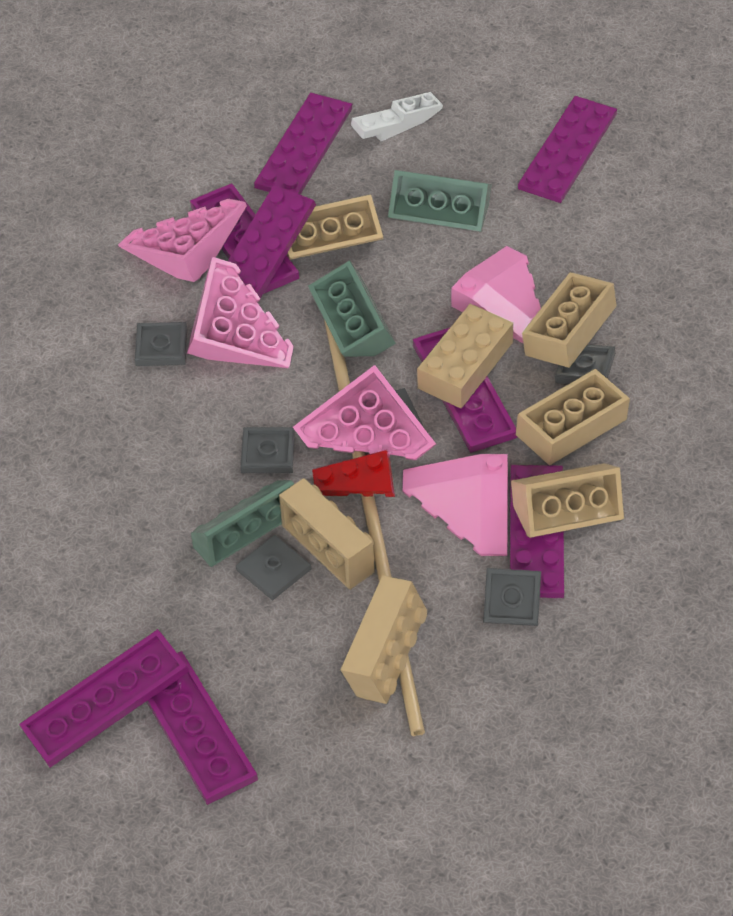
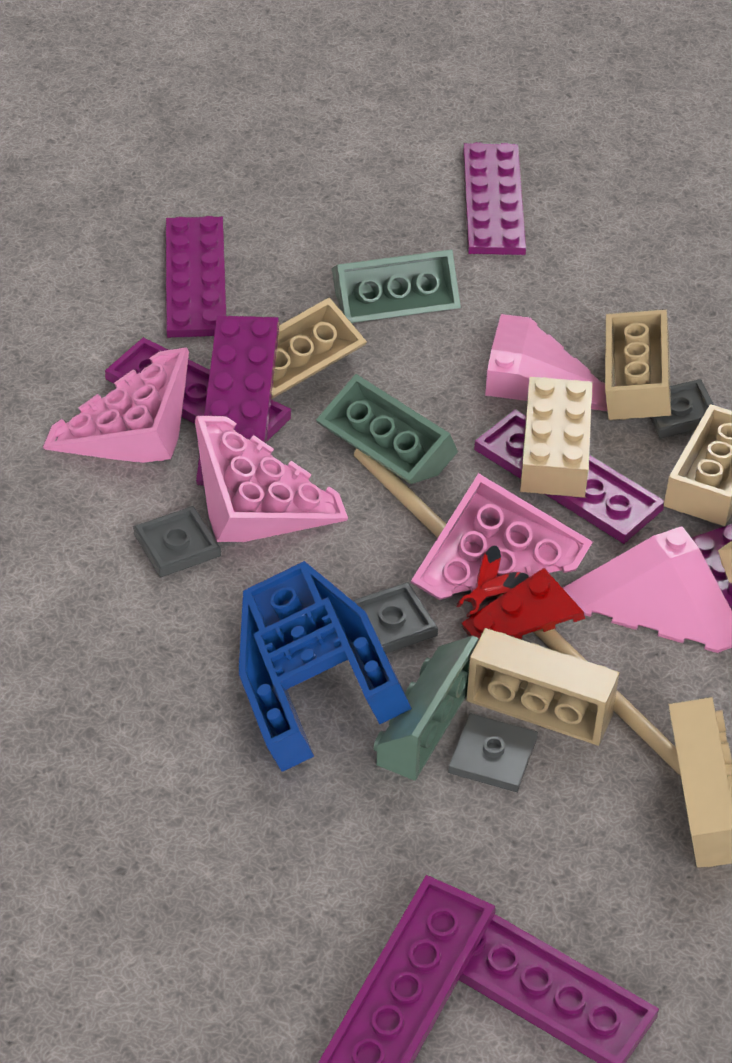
camera: 30 degrees left, 5 degrees down
white slope [351,92,443,141] -> none
none -> blue wedge [239,561,412,772]
none -> red piece [456,546,529,618]

